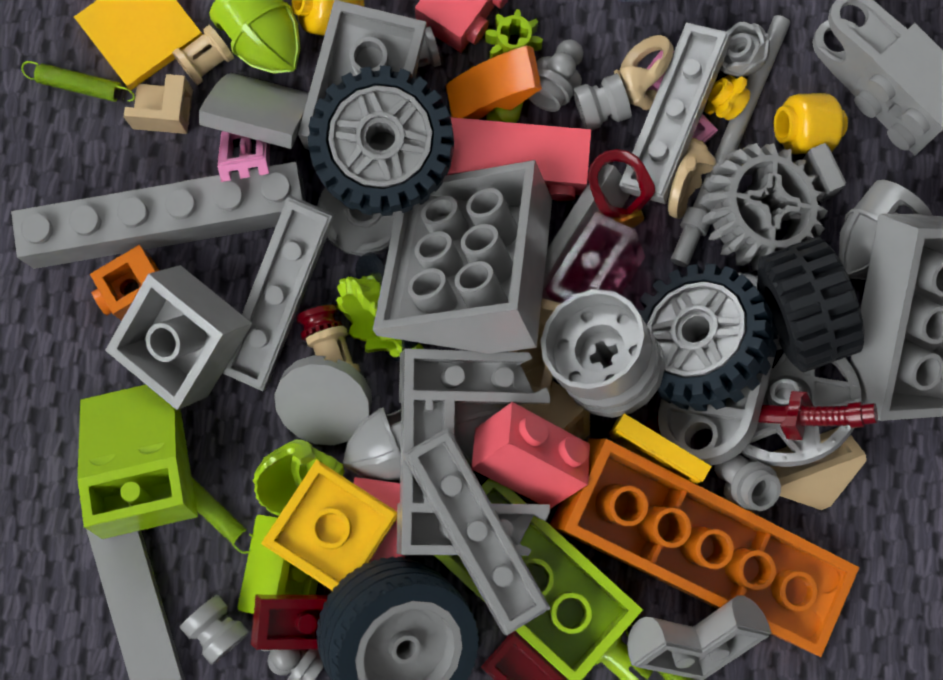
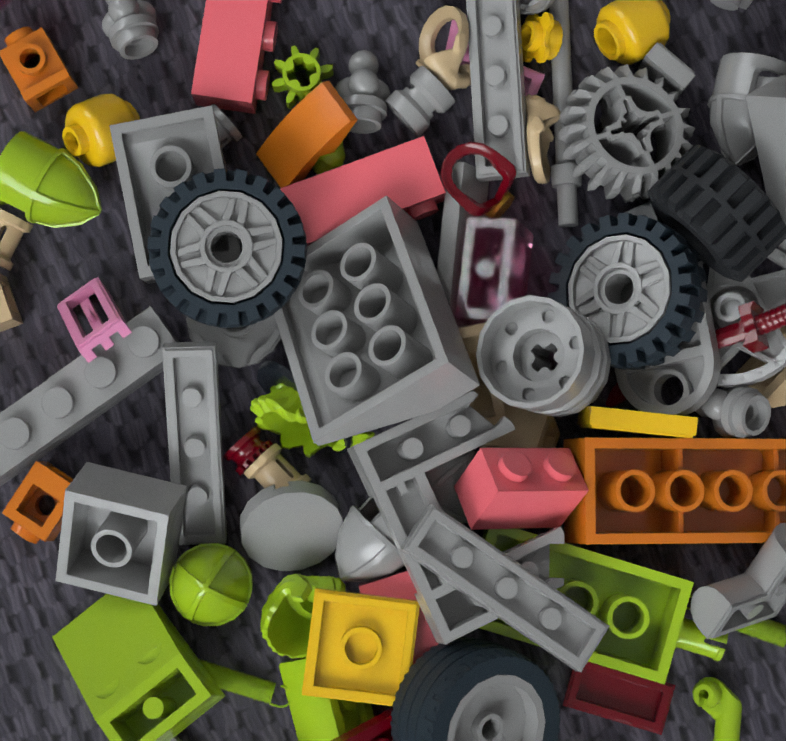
camera: 30 degrees left, 5 degrees up
light grey slope [199,72,309,149] -> none
none -> lime helmet [169,543,253,626]

